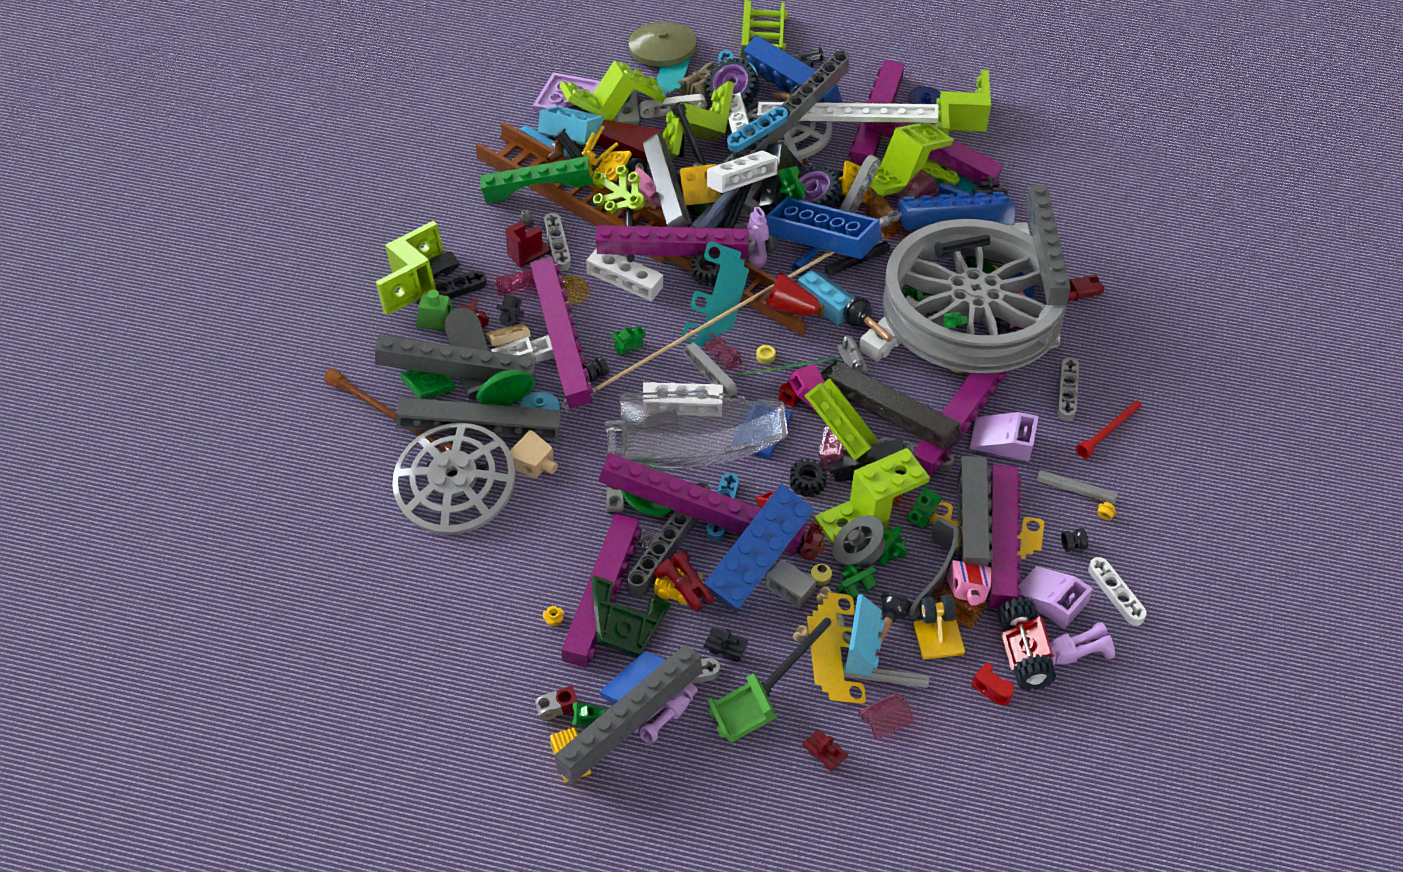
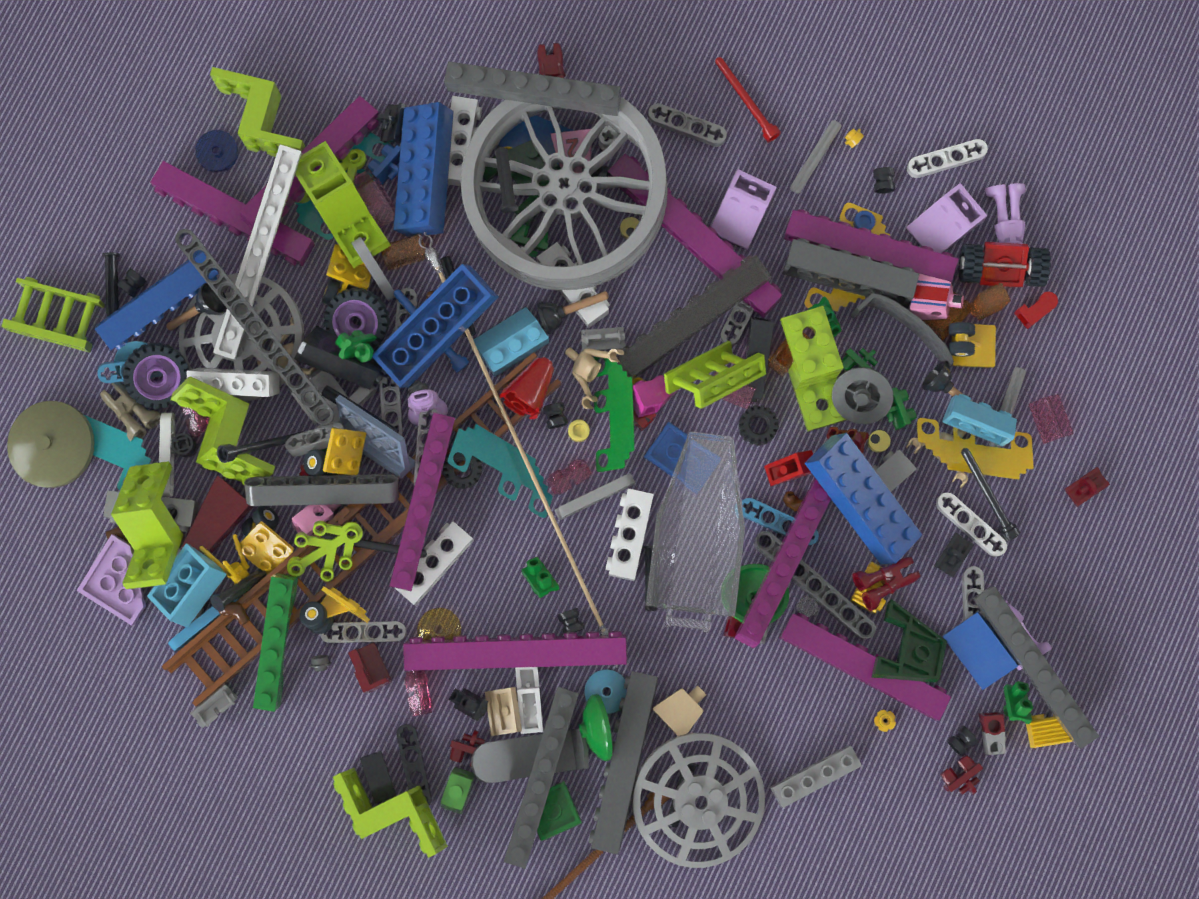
camera: 80 degrees left, 30 degrees up
white brick [707,150,778,193] -> none
bright green panel [707,673,778,743] -> none
dark azure beam [727,107,788,152] -> none
green plate [943,312,969,328] -> none
none -> light grey hinge [190,684,238,728]
none -> plate [299,586,370,634]
none -> black wheel [543,402,568,429]
none -> tan piece [565,347,624,409]
none -> light grey brick [770,746,862,808]
none -> blue tile [853,211,876,230]
none -> white beam [936,493,1007,557]
none -> dark red hips [940,755,983,795]
none -> black wheel [947,725,978,757]
none -> clear orange brick [969,283,1011,321]

